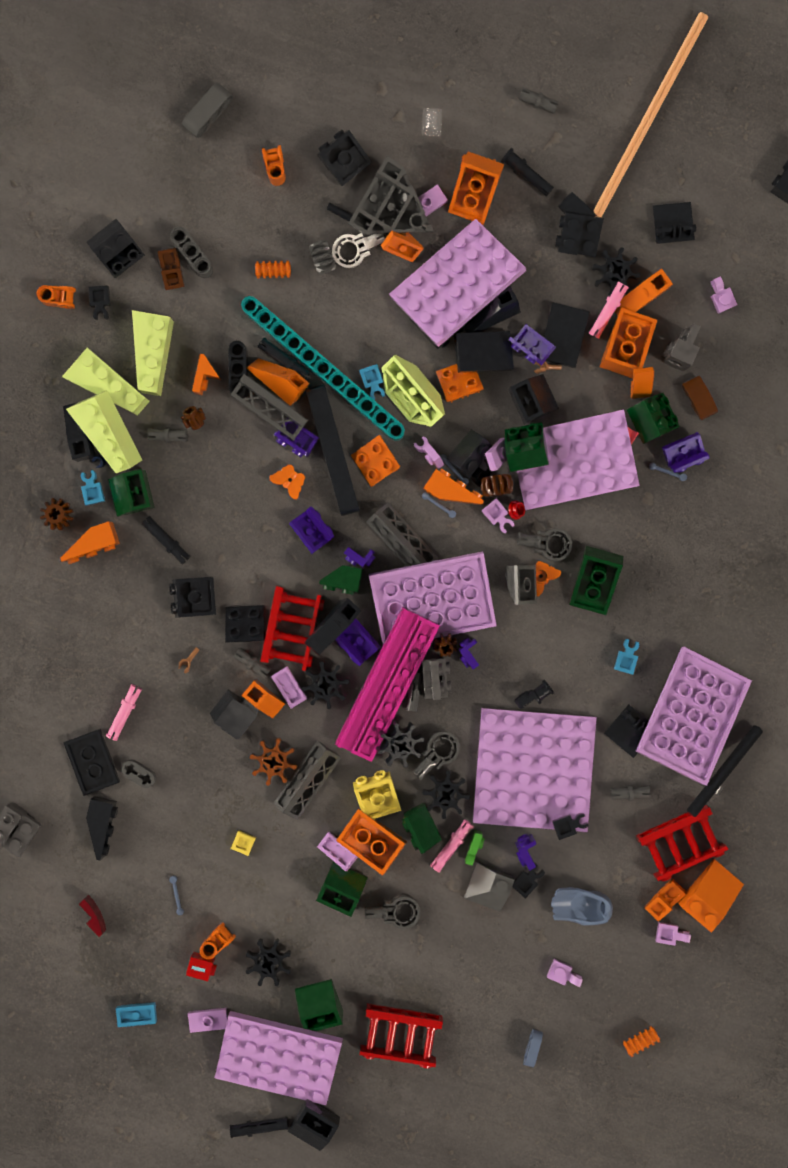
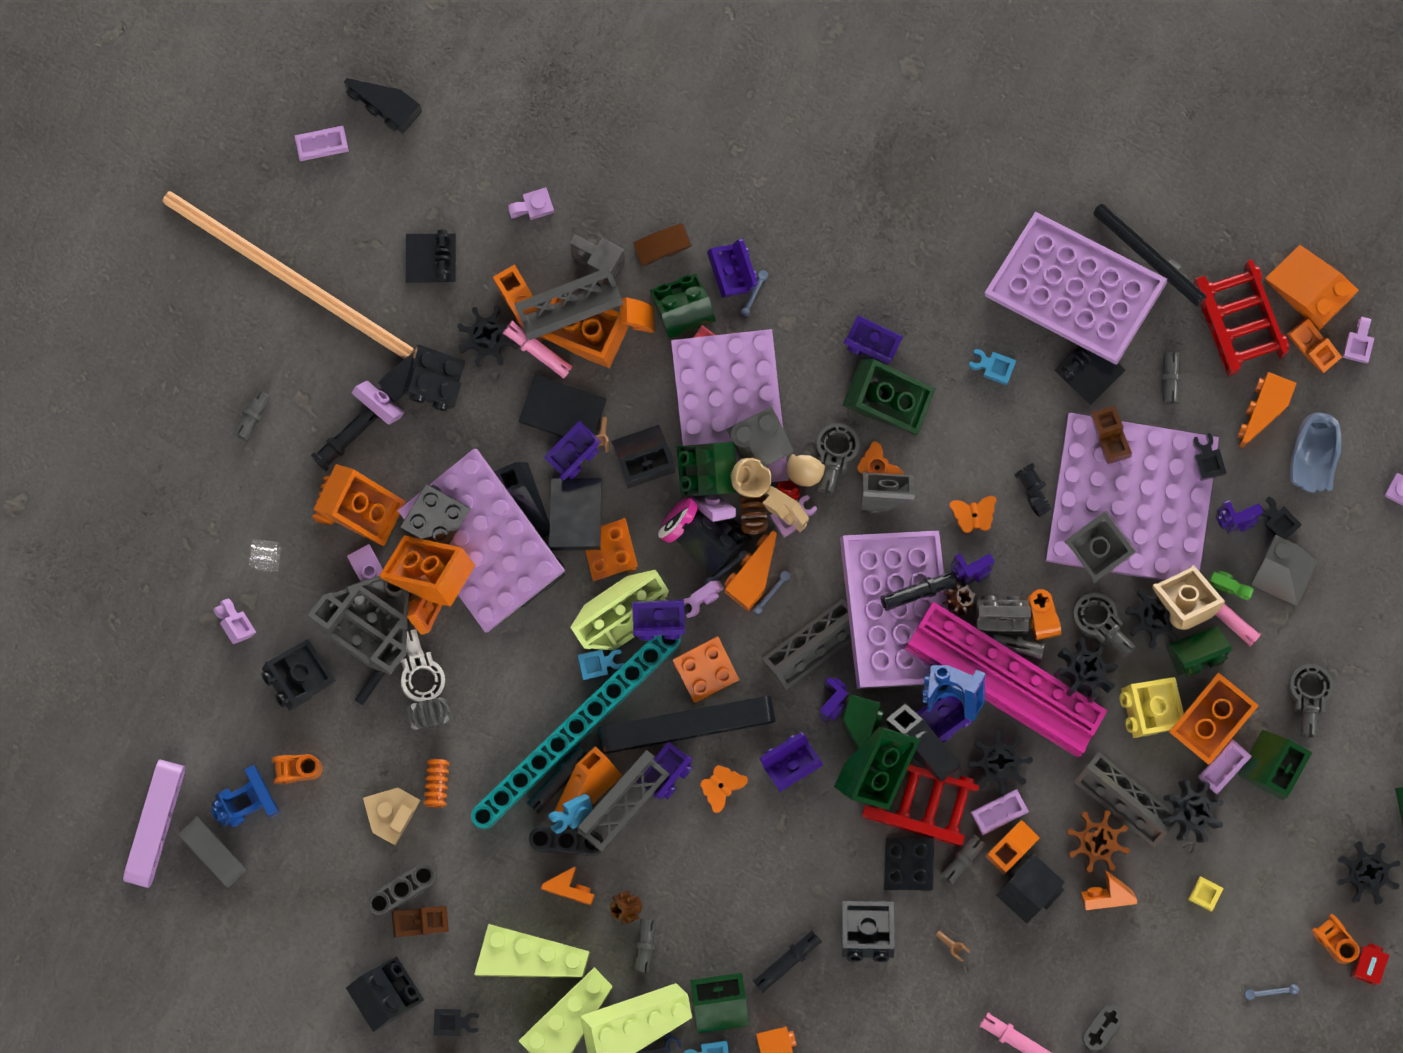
camera: 80 degrees left, 10 degrees down
none -> lavender beam [123,759,185,888]
none -> blue tile [211,765,280,828]
none -> lavender plate [214,598,256,644]
none -> lavender plate [295,126,349,161]
none -> lavender plate [351,381,405,425]
none -> tan plate [363,788,421,846]
none -> orange slope [379,535,476,607]
none -> hinge [400,484,471,545]
none -> dark grey fence [515,267,623,340]
none -> dark azure plate [548,794,593,834]
none -> dark purple bracket [632,600,685,640]
none -> dark pink tile [658,497,698,543]
none -> dark grey slope [726,406,794,466]
none -> tan hair [730,458,771,497]
none -> tan plate [763,486,809,532]
none -> tan hair [786,454,825,487]
none -> dark green slope [834,727,921,810]
none -> dark purple bracket [844,315,904,365]
none -> black pin [880,571,956,611]
none -> blue tile [923,665,986,721]
none -> orange animal [949,496,997,534]
none -> orange piece [1027,589,1061,641]
none -> dark grey slope [1064,511,1137,583]
none -> orange slope [1081,870,1137,910]
none -> reddish brown slope [1091,405,1132,465]
none -> tan slope [1152,565,1225,630]
none -> black gear [1163,779,1224,843]
none -> orange slope [1237,372,1297,448]

